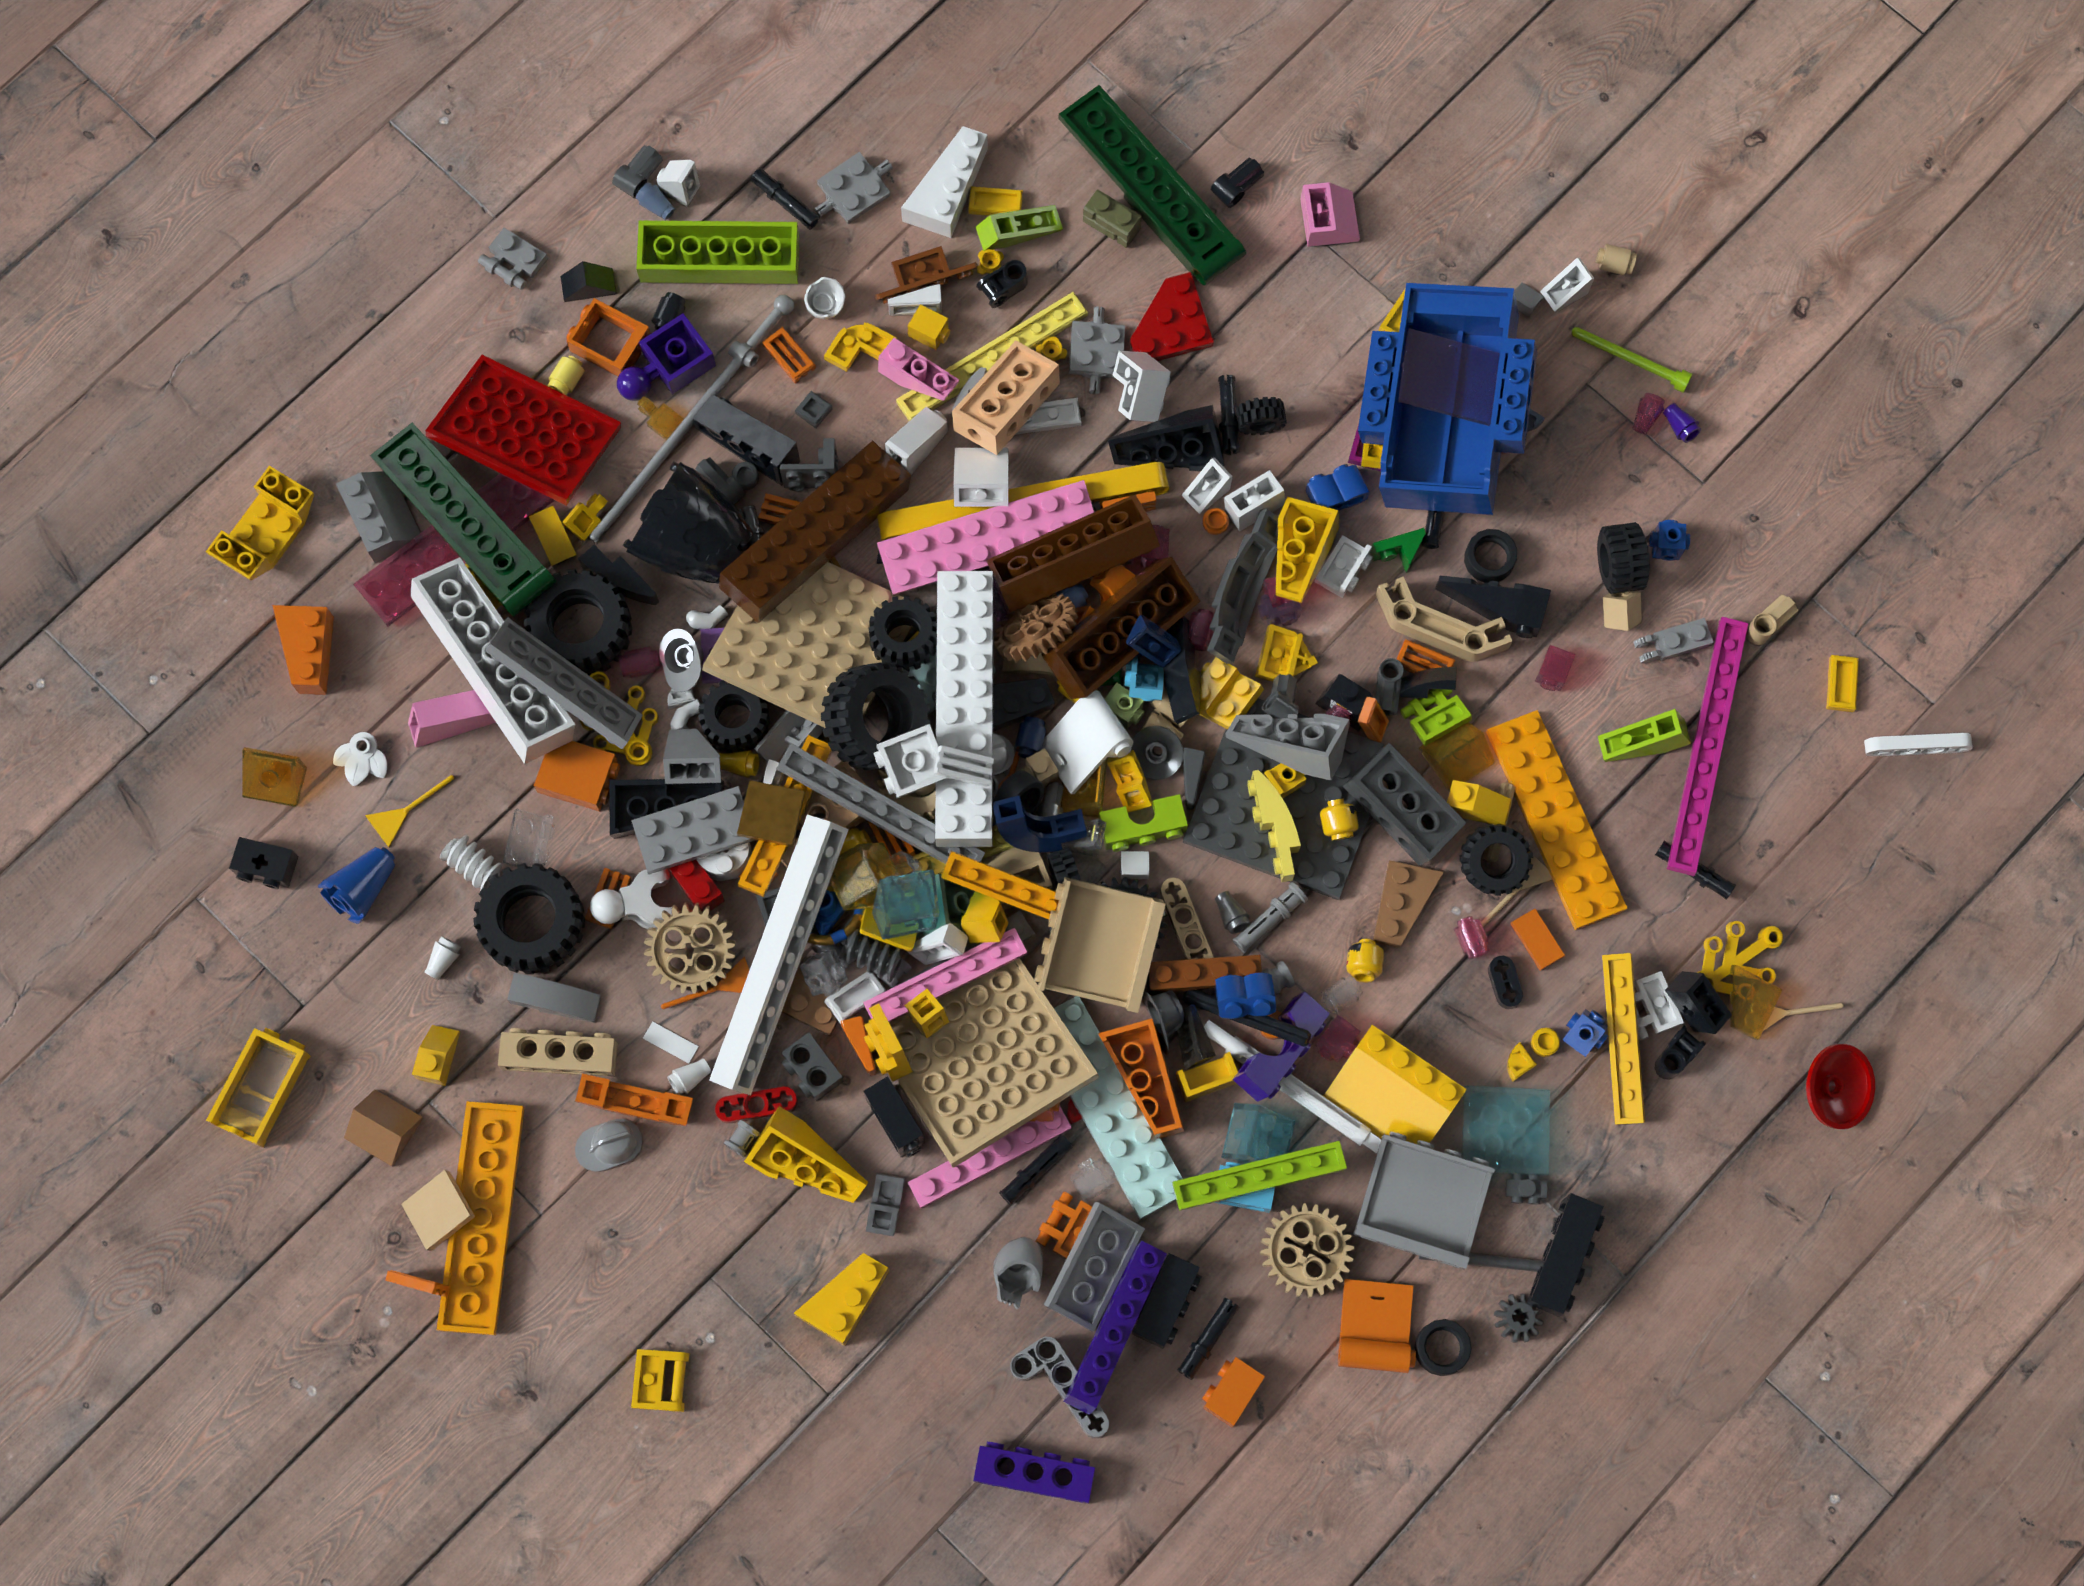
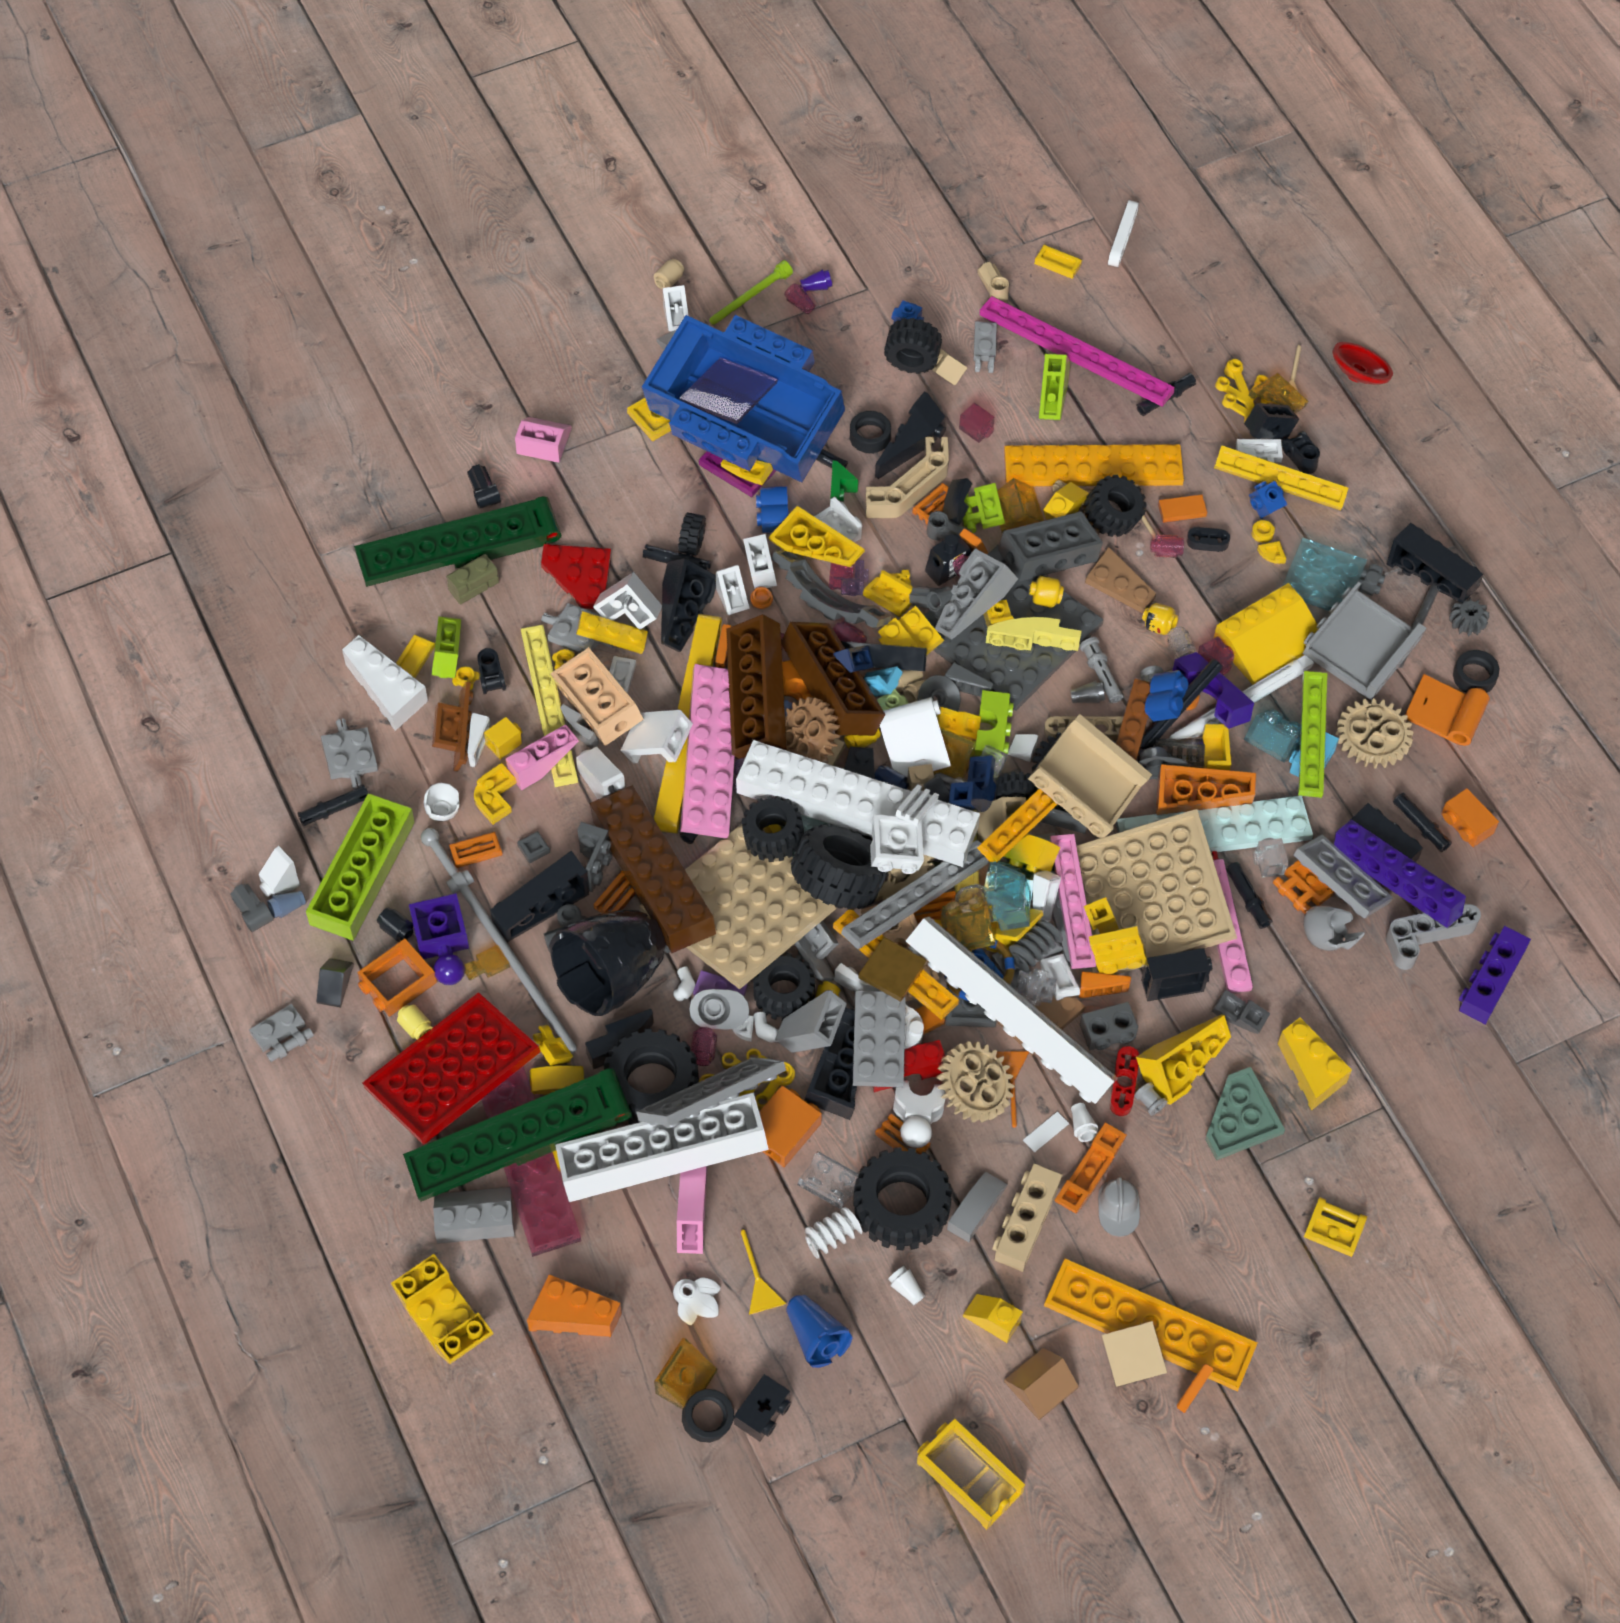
camera: 70 degrees left, 15 degrees down
none -> yellow plate [576,611,648,654]
none -> black tyre [682,1389,734,1443]
none -> sand green plate [1205,1067,1285,1161]

